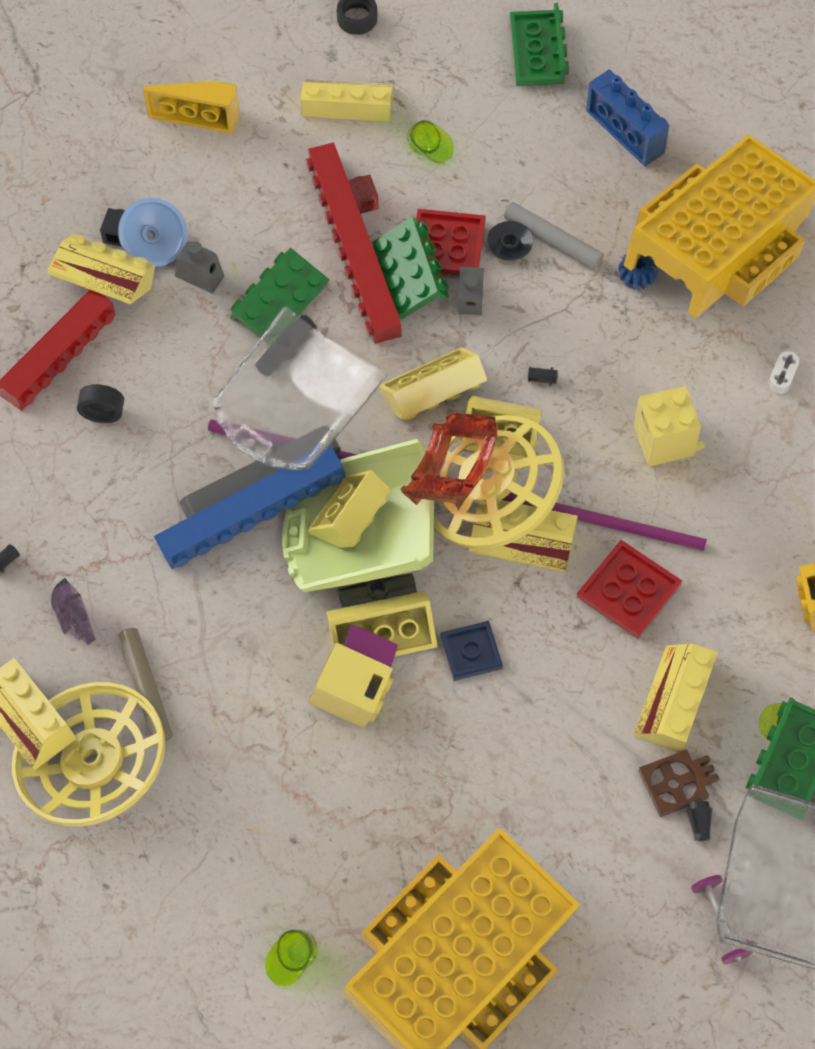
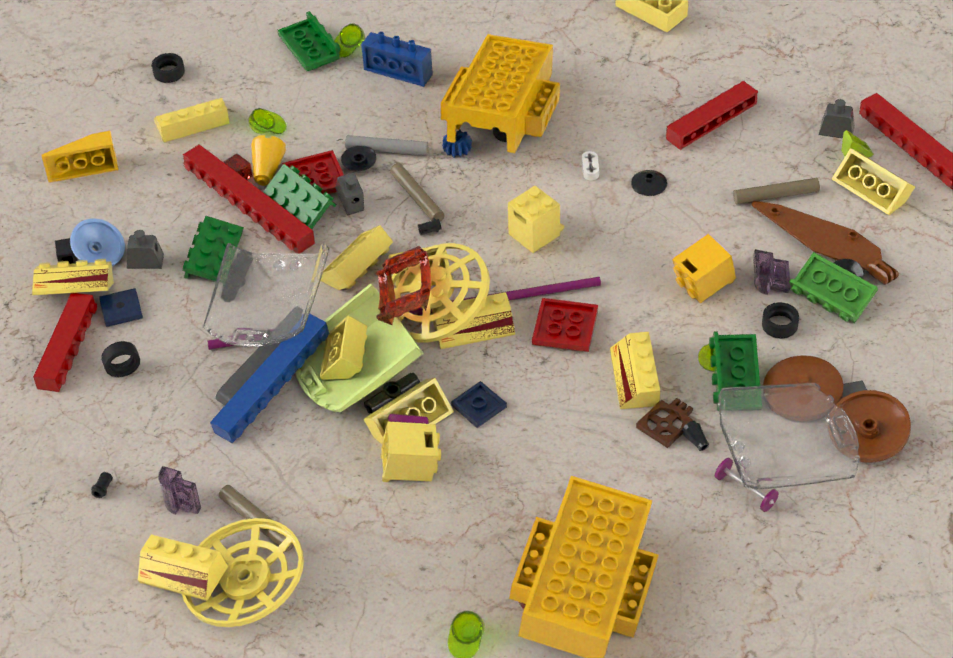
camera: 25 degrees left, 15 degrees down
none -> dark blue tile [99,288,143,327]
none -> yellow cone [251,135,286,186]
none -> clear neon green cap [334,23,365,58]
none -> dark tan piece [390,163,445,222]

